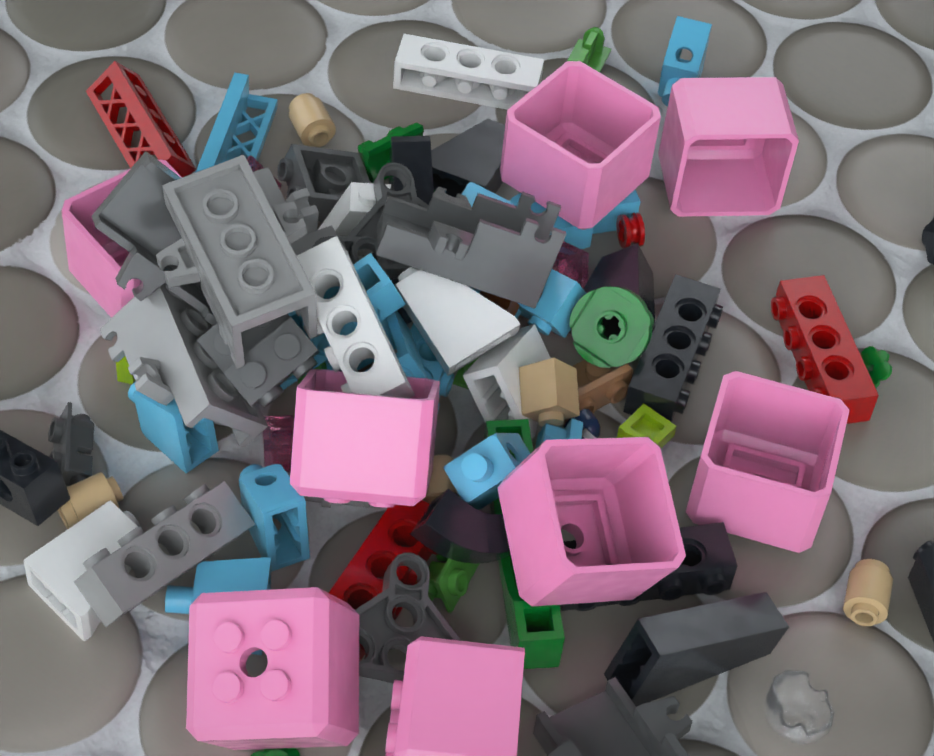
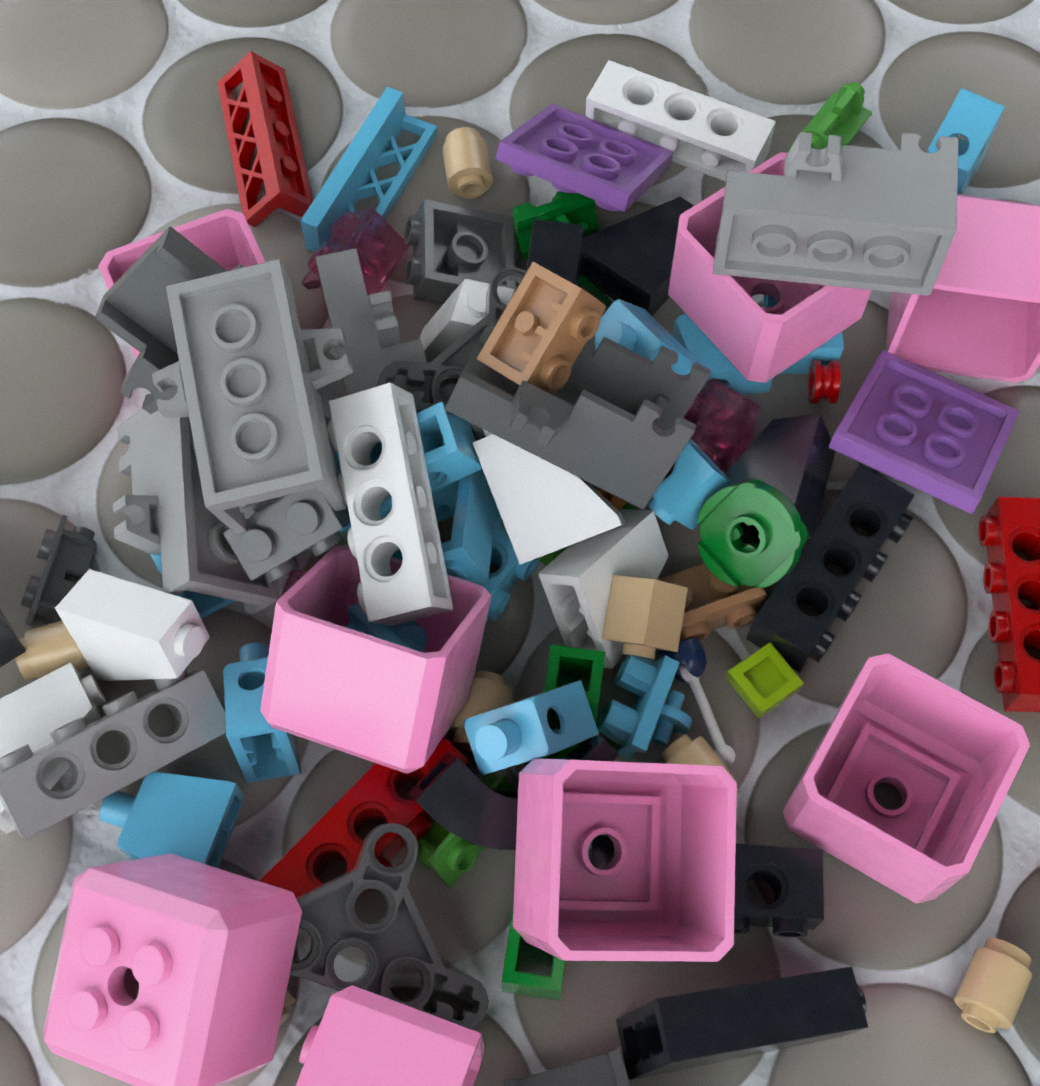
camera: 20 degrees right, 15 degrees up
none -> white slope [55,569,210,681]
none -> medium nougat bracket [476,262,606,396]
none -> medium lavender plate [496,103,674,212]
none -> light grey piece [713,132,959,296]
none -> medium lavender plate [828,350,1020,514]

